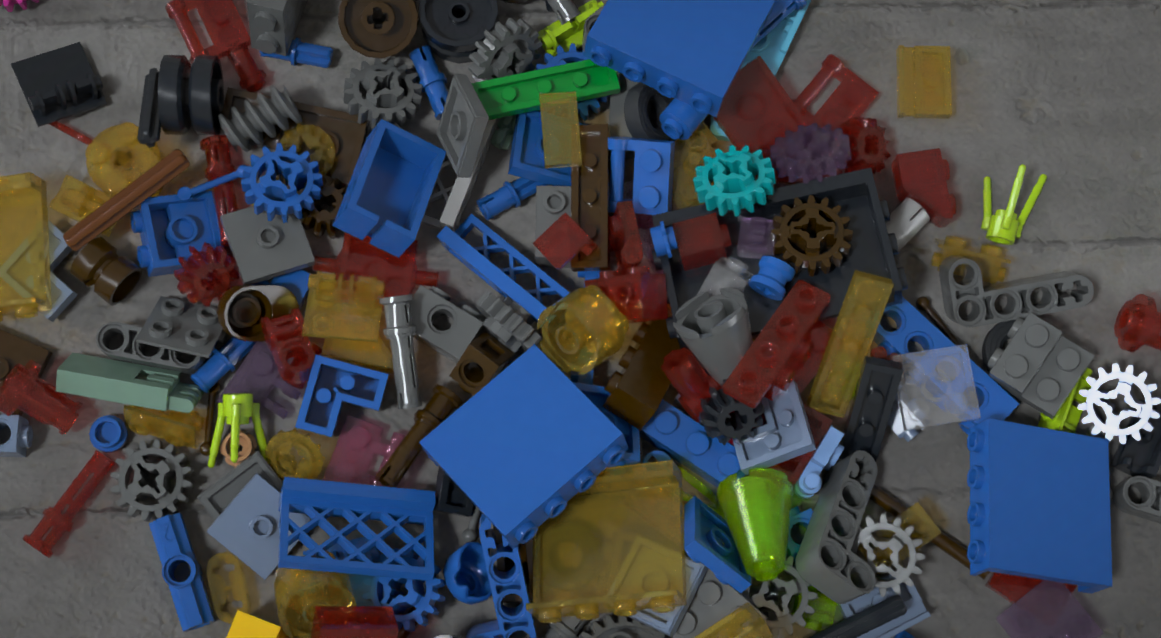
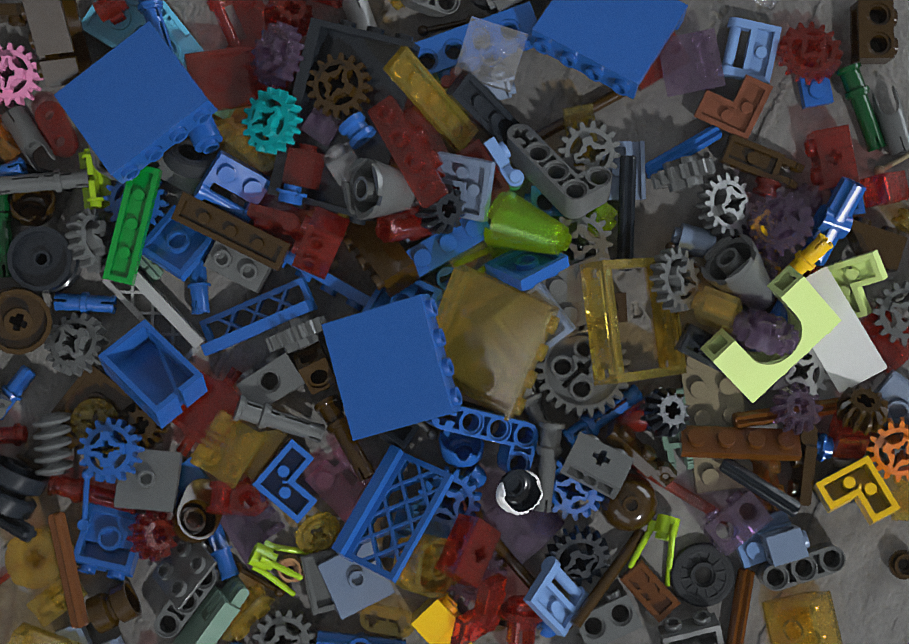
camera: 65 degrees left, 10 degrees up
dark grey plate [436,74,489,178] -> none
clear red panel [533,212,598,270] -> none
clear yellow brick [537,285,629,375] -> none
clear yellow tile [539,91,582,169] -> none
none -> blue hinge [463,464,487,489]

